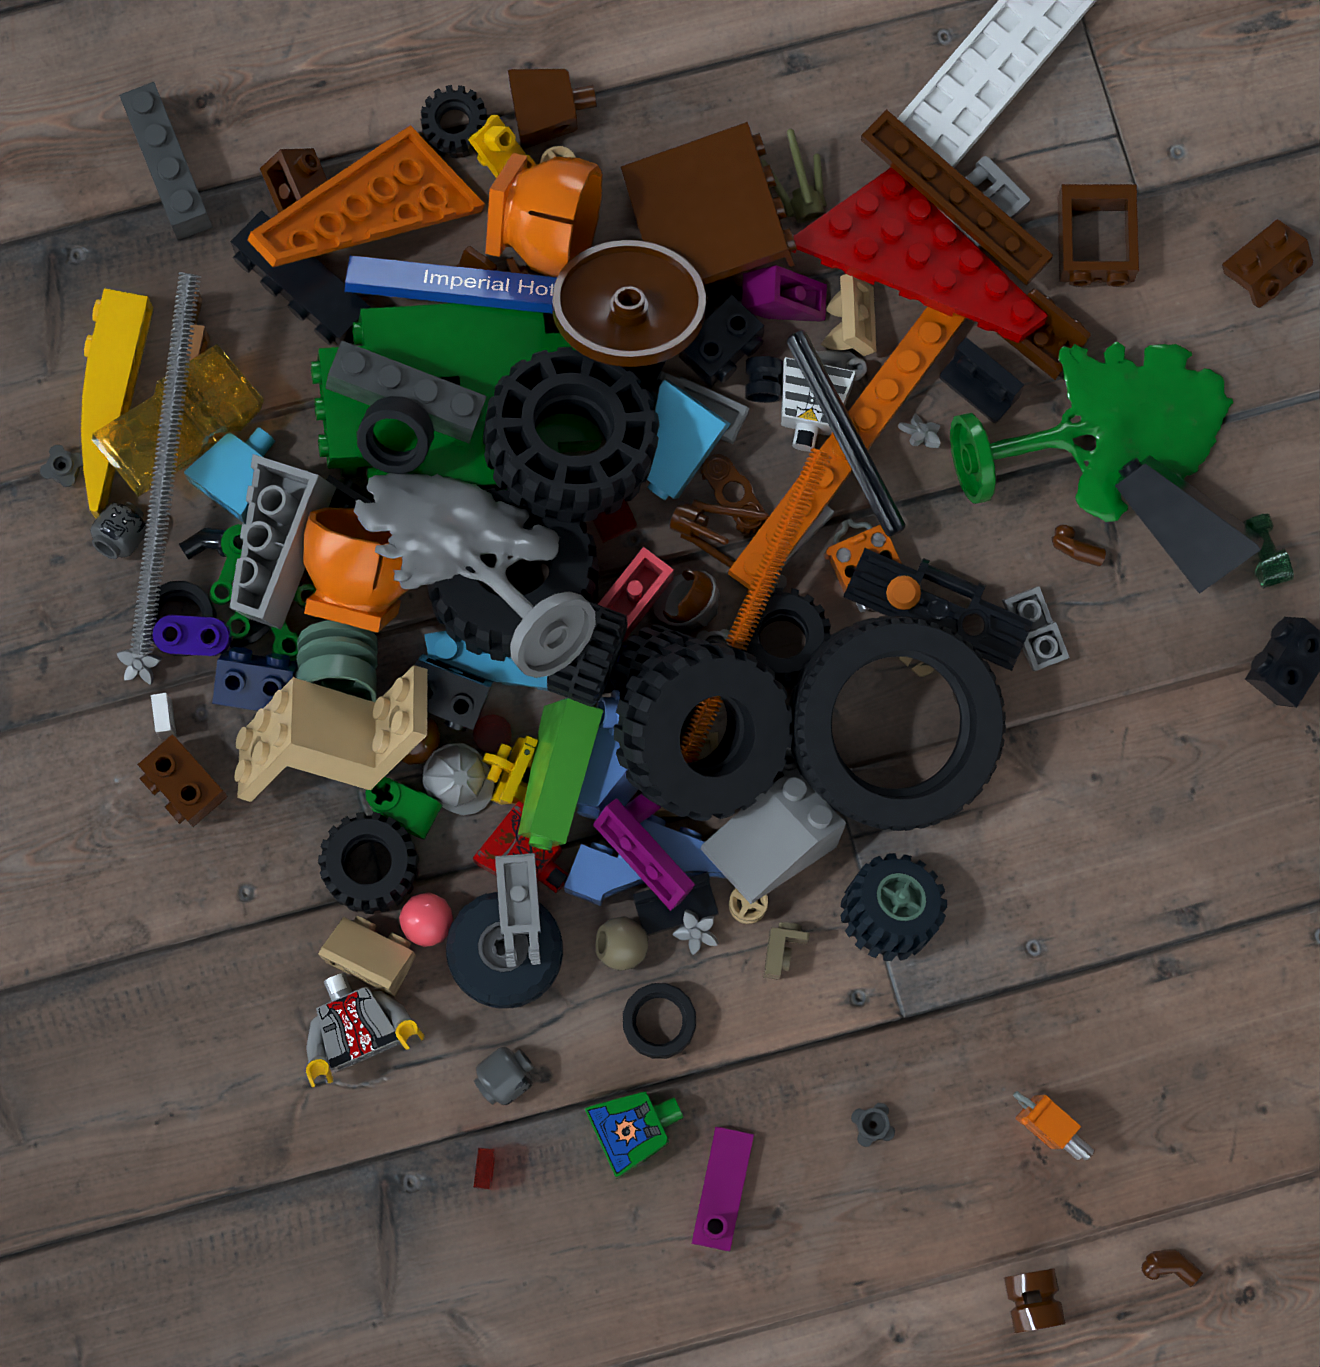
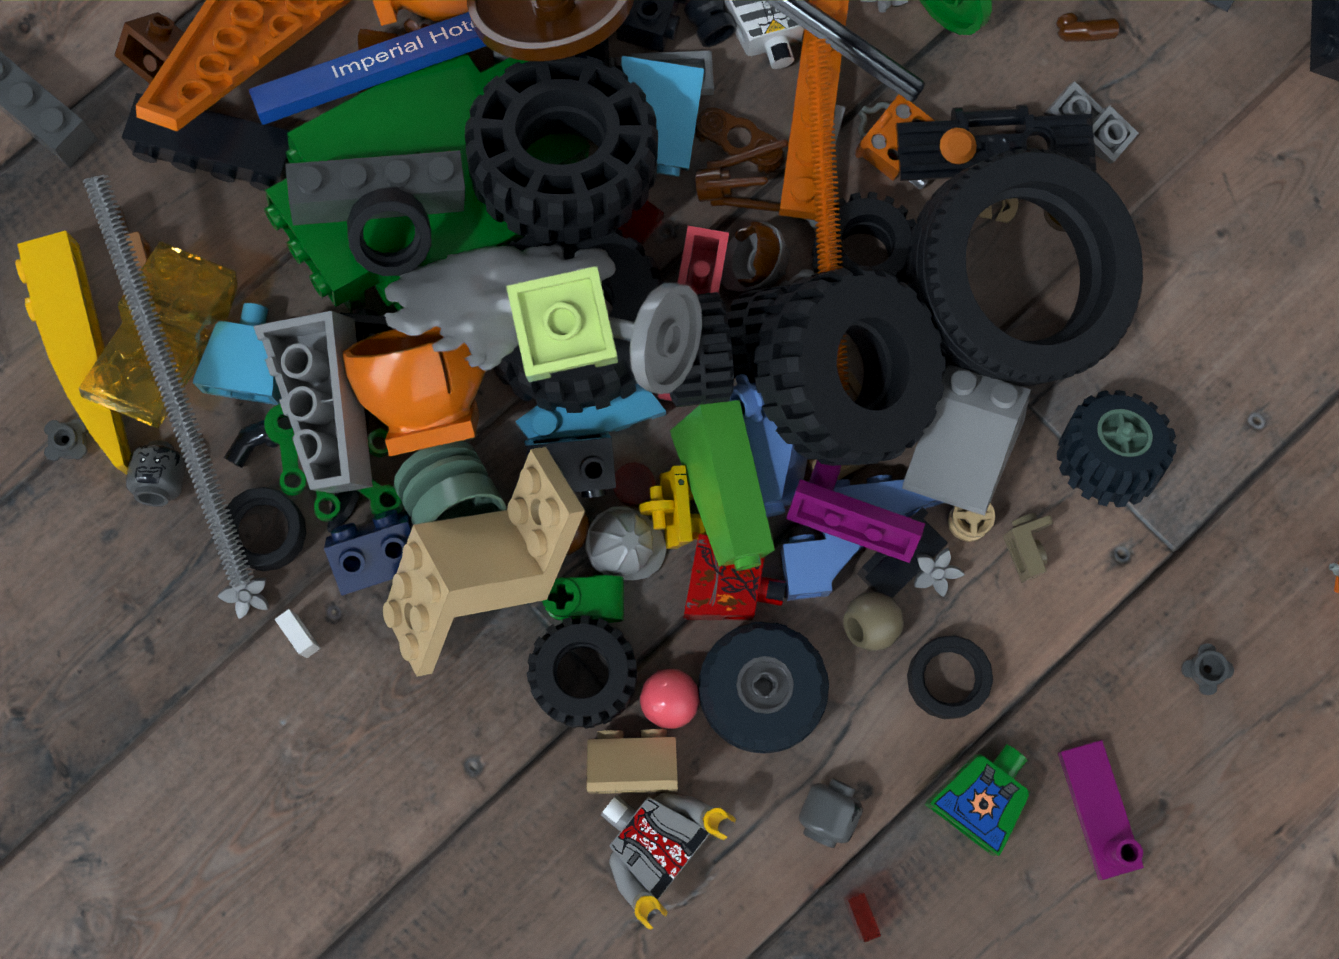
camera: 30 degrees left, 0 degrees up
reddish brown brick [137,734,228,827] -> none
dark purple plate [153,615,232,656] -> none
light grey hinge [495,853,541,967] -> none
none -> yellowish green panel [506,266,618,382]

